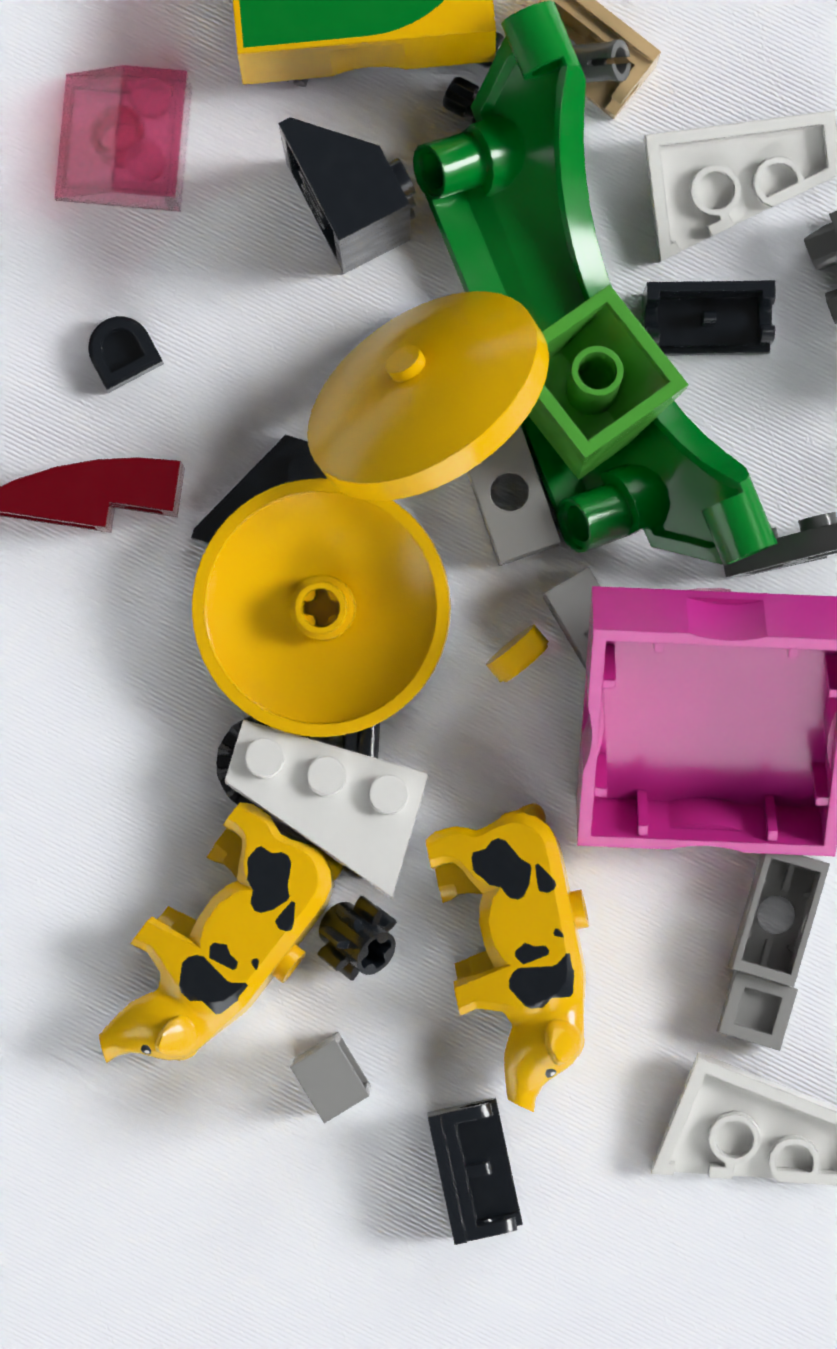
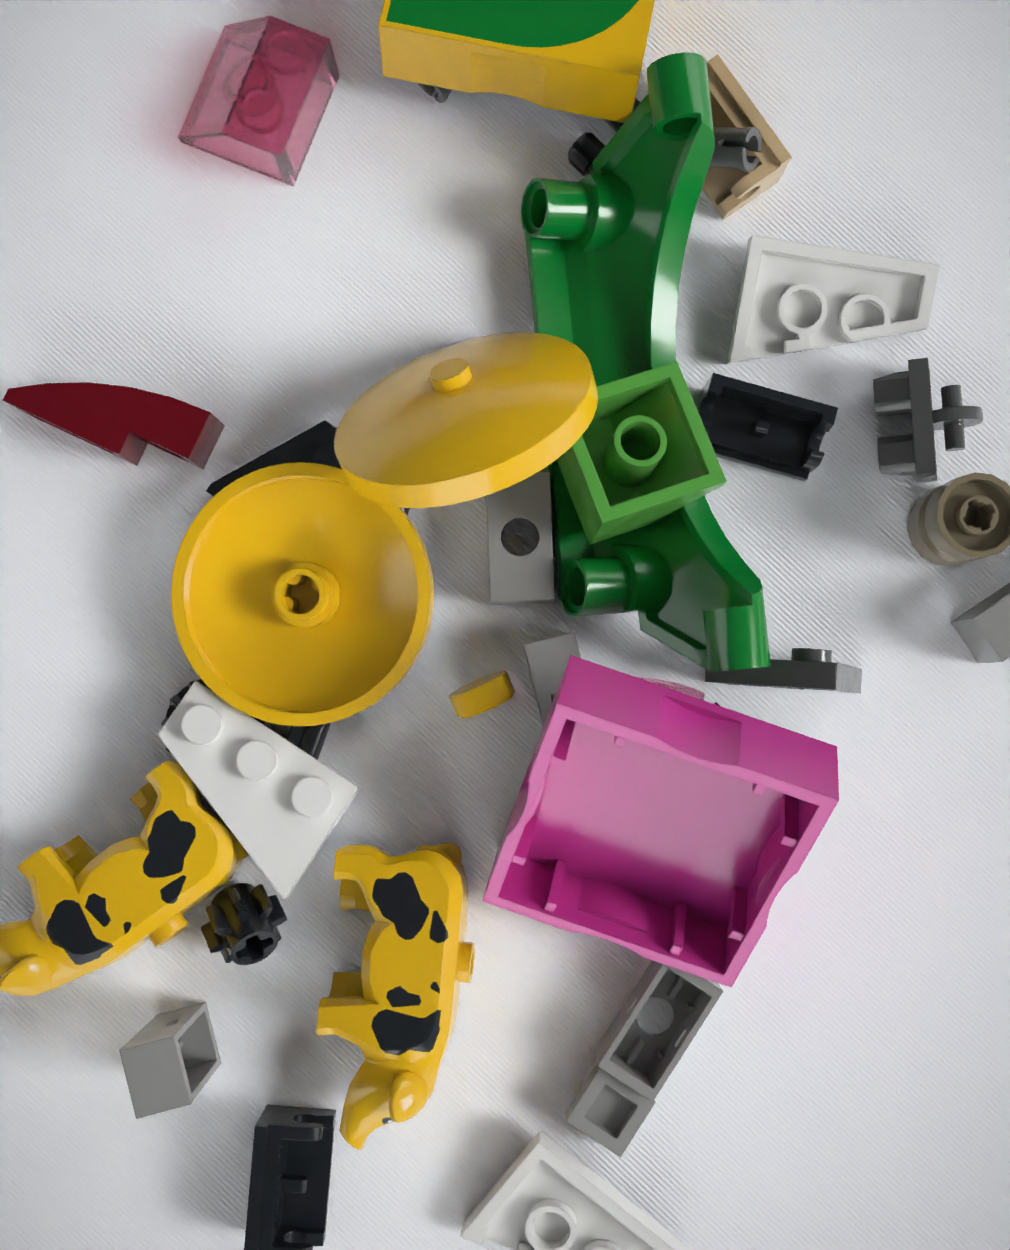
camera: 15 degrees right, 0 degrees up
black tile [88,316,164,393] -> none
black slope [278,117,416,274] -> none

